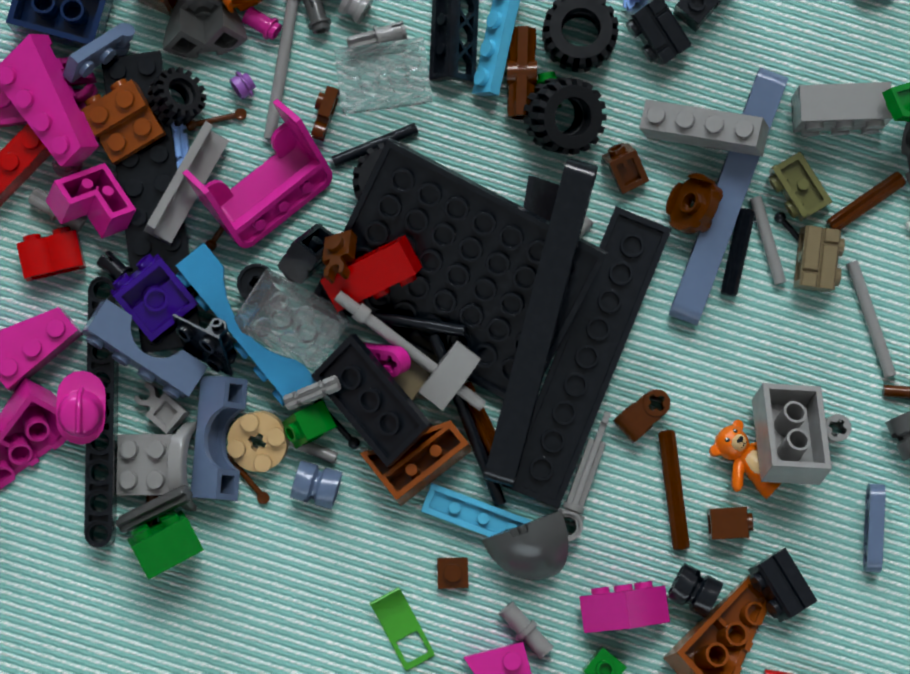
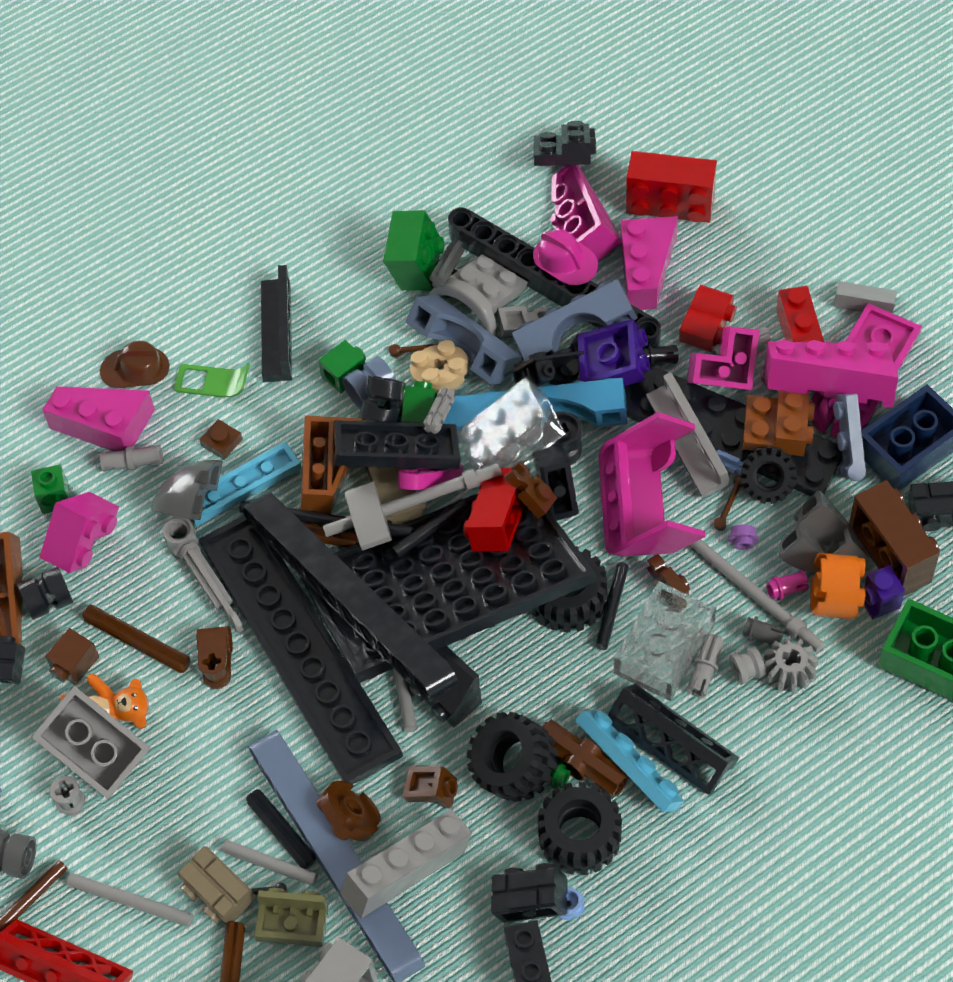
camera: 130 degrees right, 25 degrees down
none -> black fence [261,265,292,382]
none -> green brick [318,340,366,394]
none -> black wheel [359,375,406,422]

